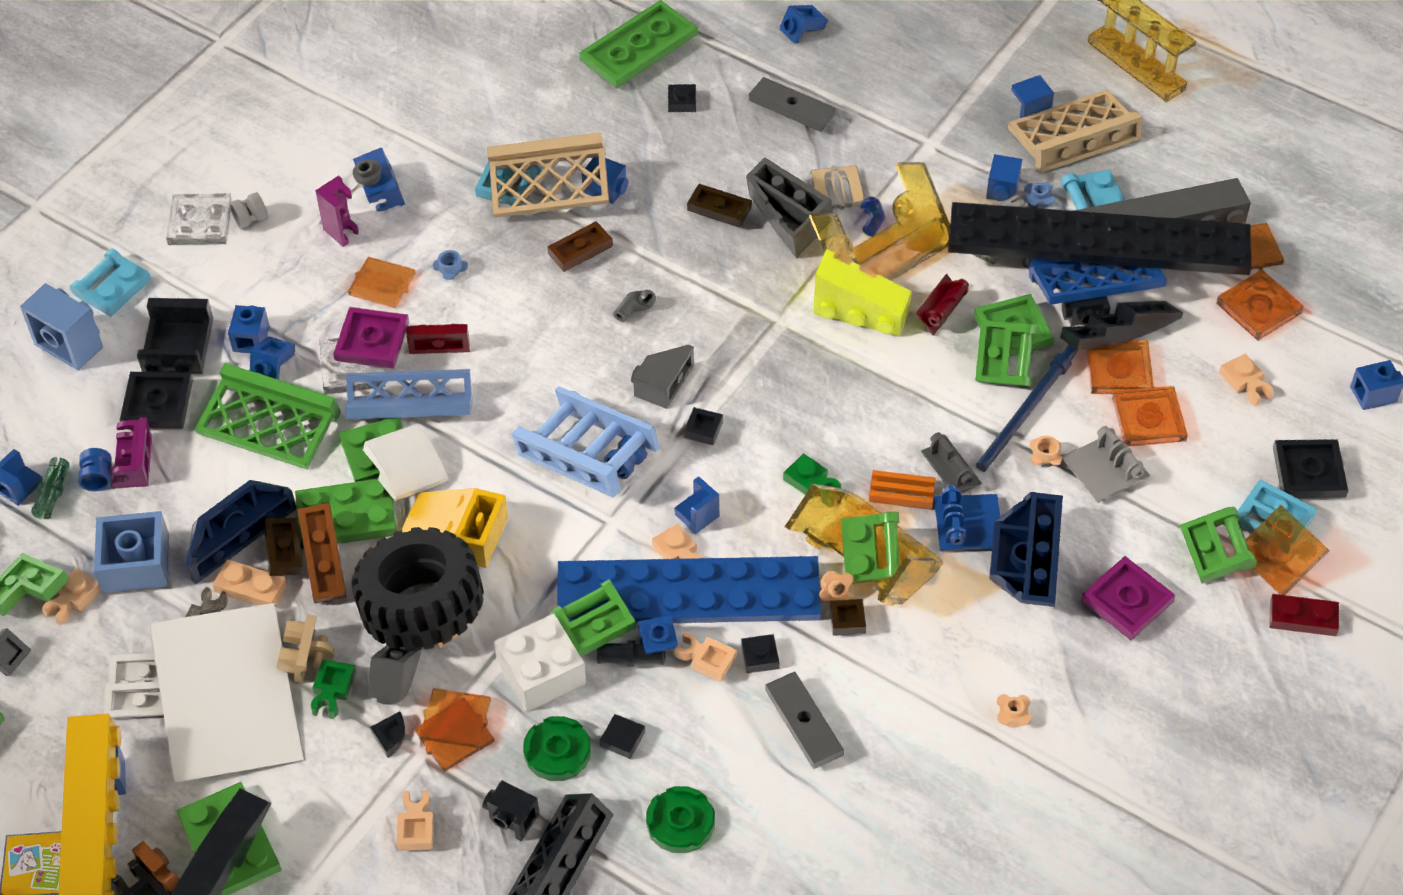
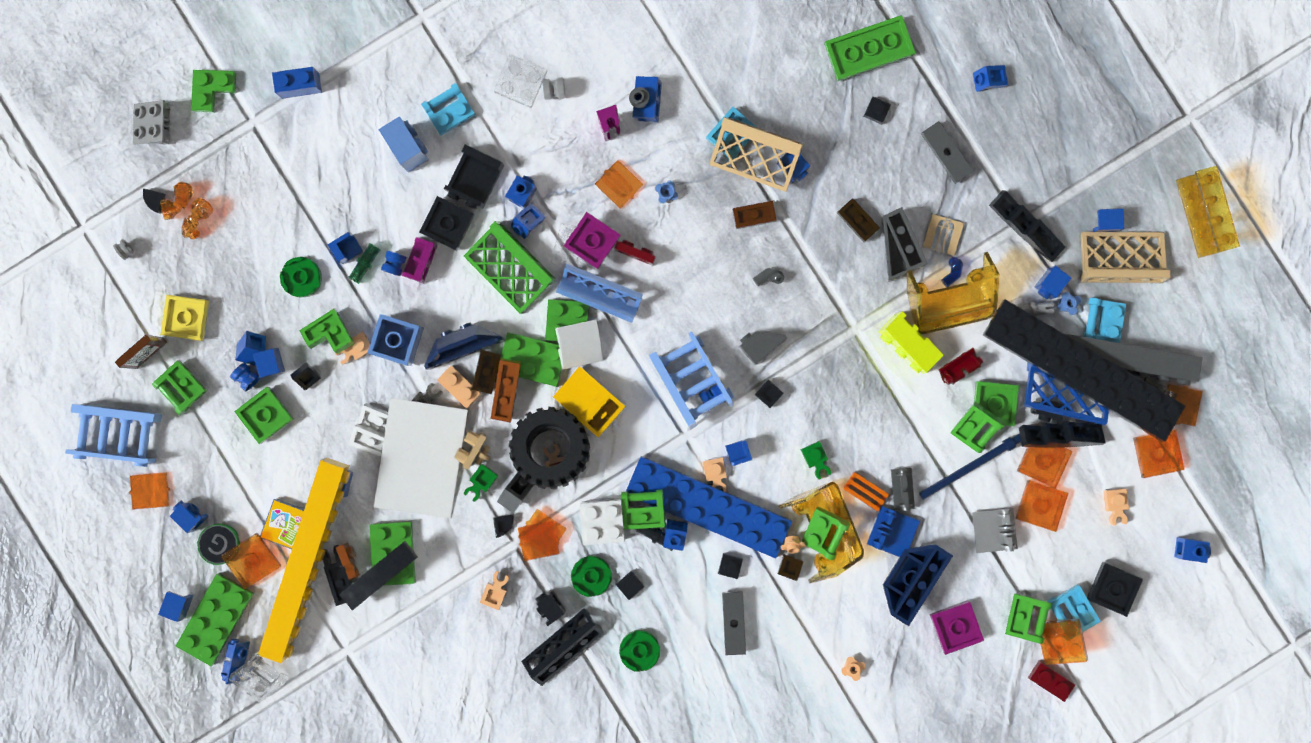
camera: 25 degrees right, 35 degrees up
light nougat plate [674,632,737,682] -> none
light nougat plate [1030,436,1062,466] -> none
none -> black slope [989,190,1065,262]

